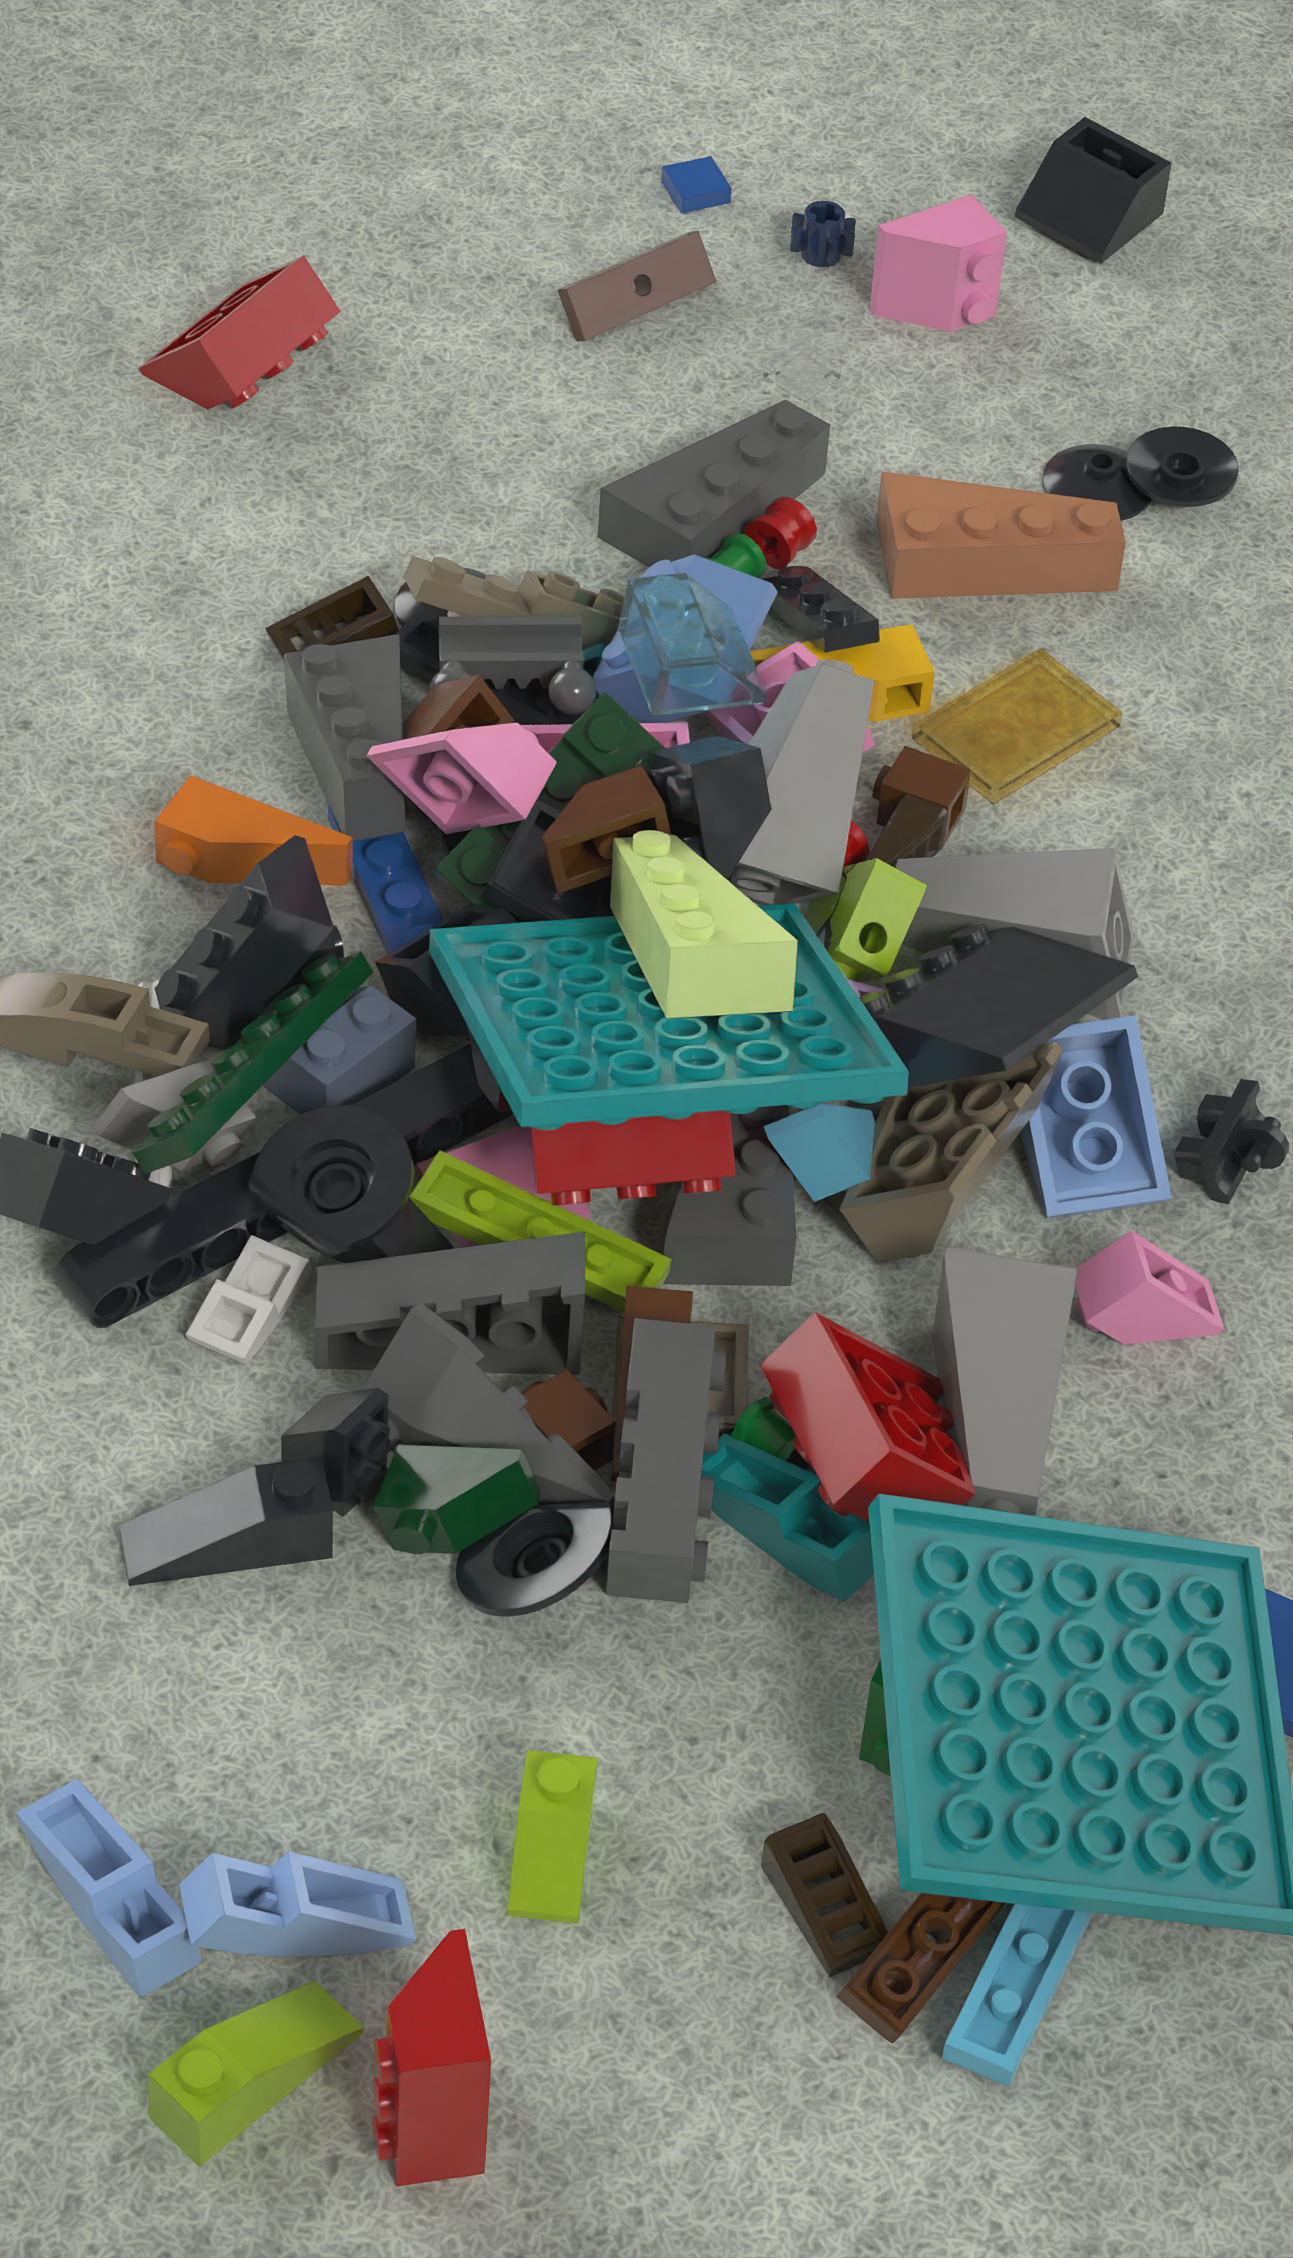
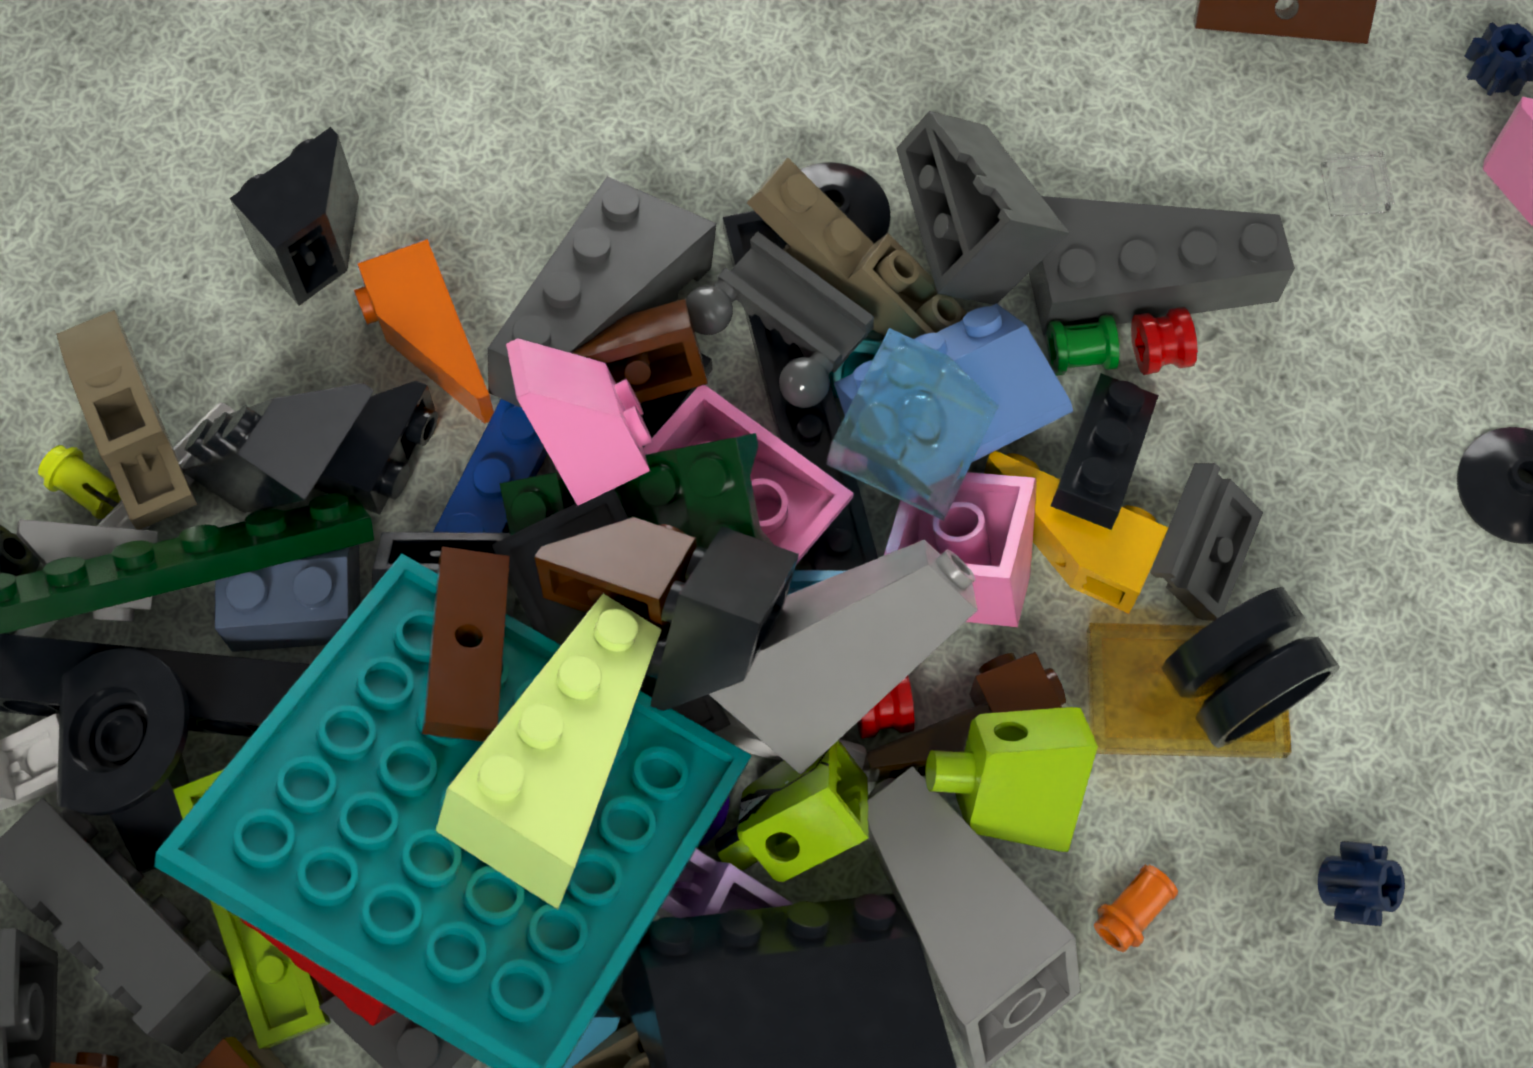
camera: 45 degrees right, 20 degrees up
dark brown slope [265,576,399,661] -> none
nougat wedge [876,471,1126,599] -> none
none -> neon yellow pin [38,445,121,519]
none -> black slope [230,127,359,306]
none -> reddish brown tile [422,547,510,742]
none -> dark grey wedge [896,111,1069,305]
none -> lime torso [925,707,1098,852]
none -> orange pin [1094,864,1178,952]
none -> dark grey plate [1150,463,1263,621]
none -> black wheel [1161,587,1340,748]
none -> dark blue gear [1318,841,1405,926]

